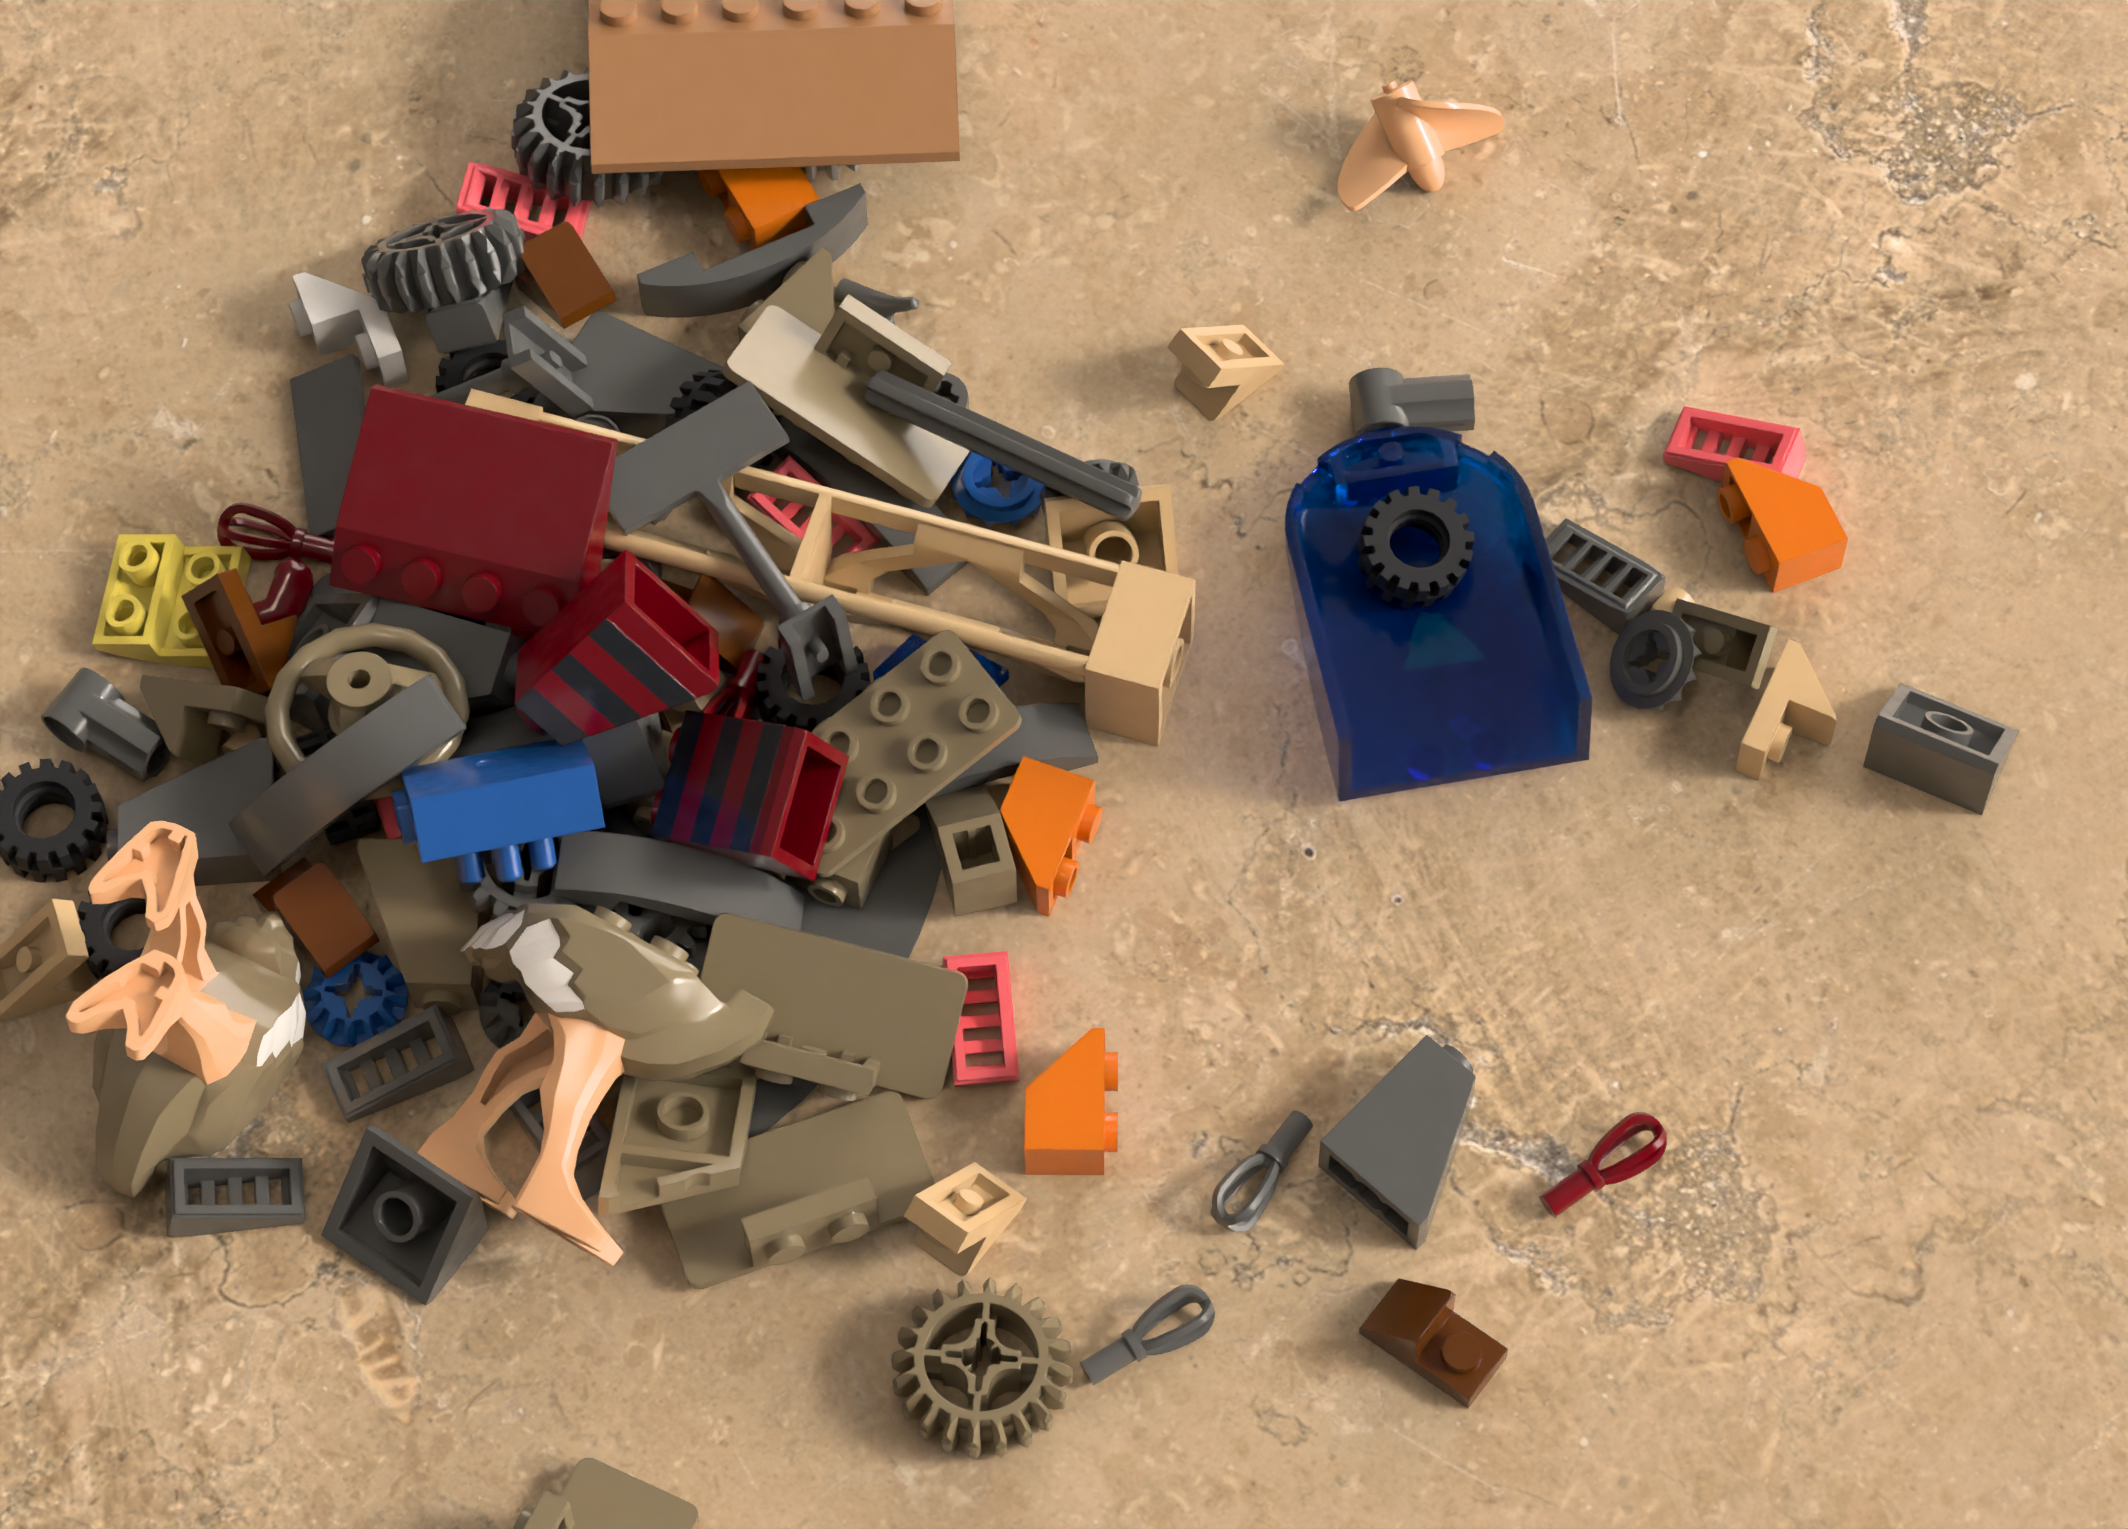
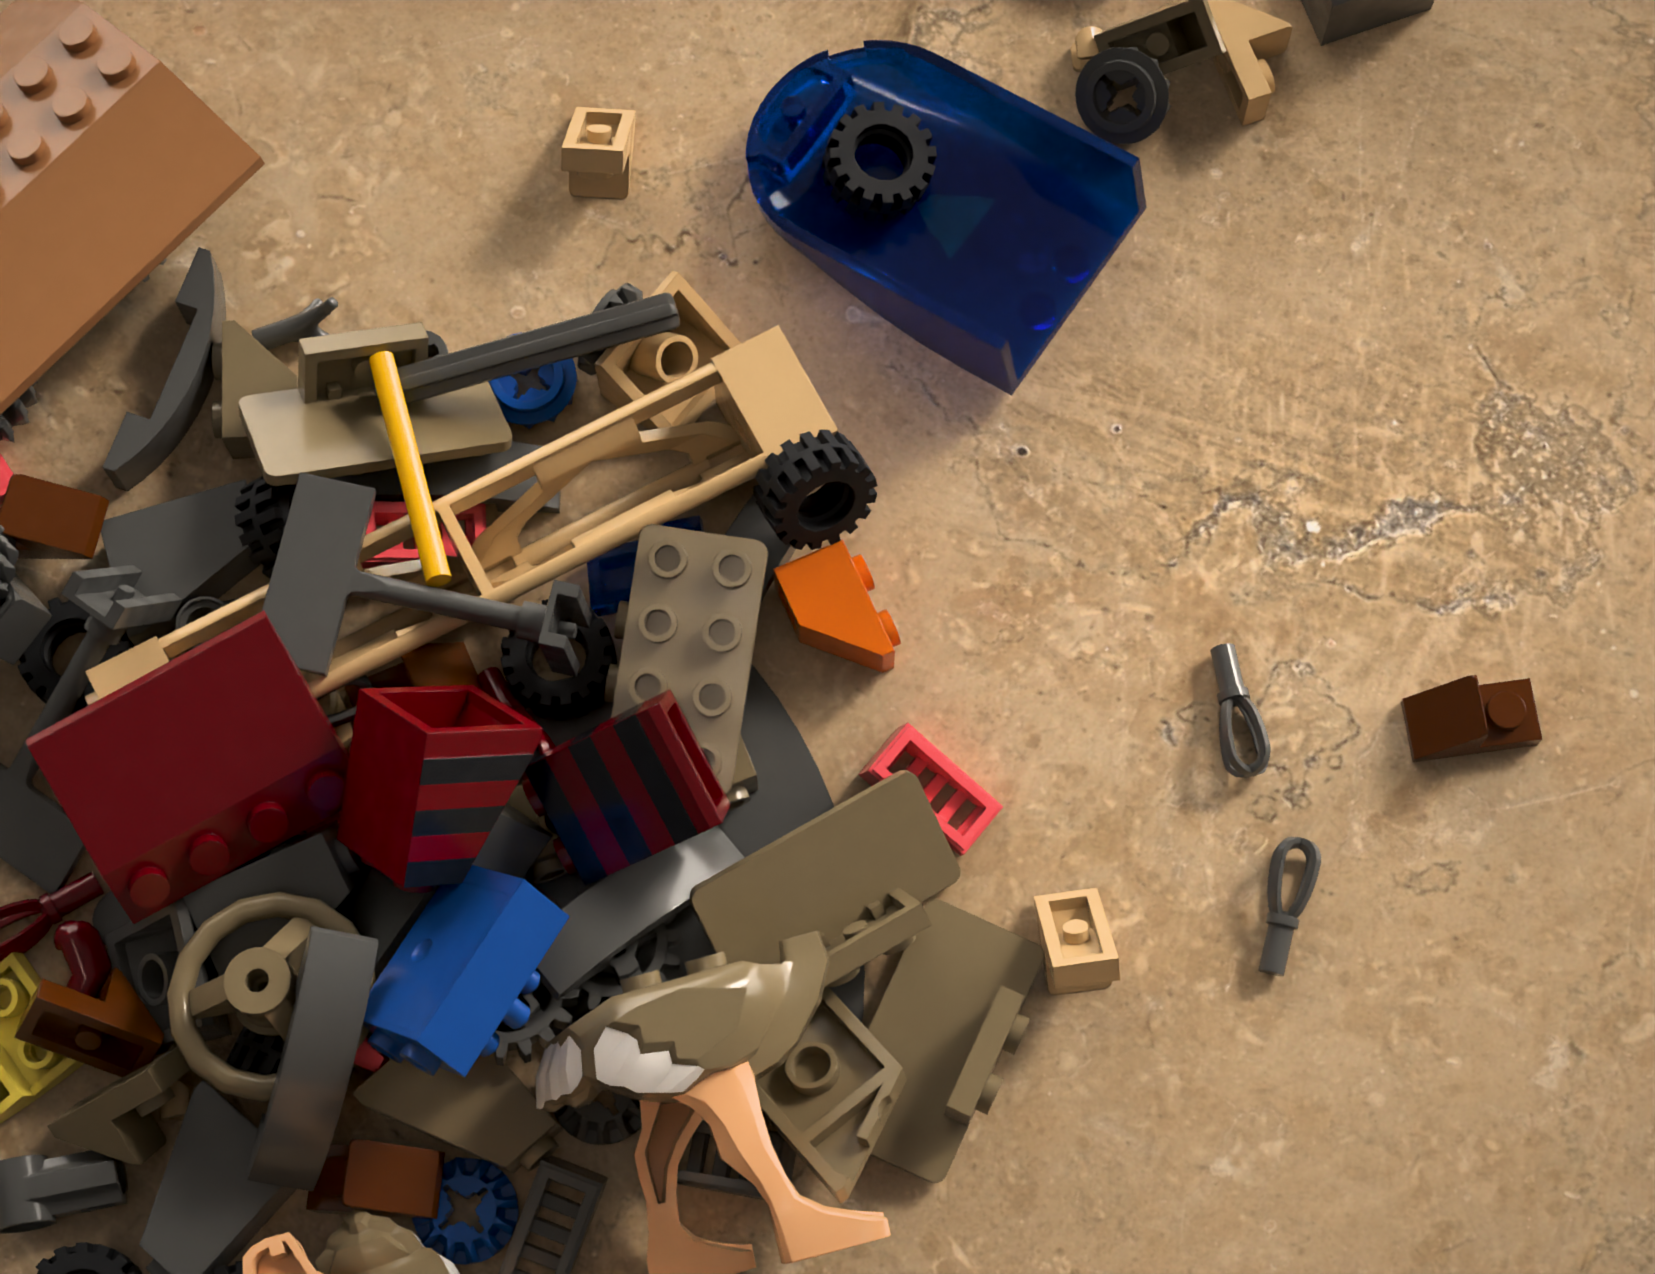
camera: 45 degrees left, 10 degrees up
orange slope [696,167,819,251] -> none
dark tan gear [891,1277,1073,1460] -> none
dark tan slope [924,785,1018,917] -> none
orange slope [1024,1028,1118,1175] -> none
dark grey slope [1318,1035,1476,1250] -> none
dark grey piece [1348,368,1475,449] -> none
dark grey slope [1526,518,1666,635] -> none
dark red piece [1539,1112,1667,1218] -> none
none -> yellow bar [369,351,452,587]
none -> black tyre [753,430,878,550]

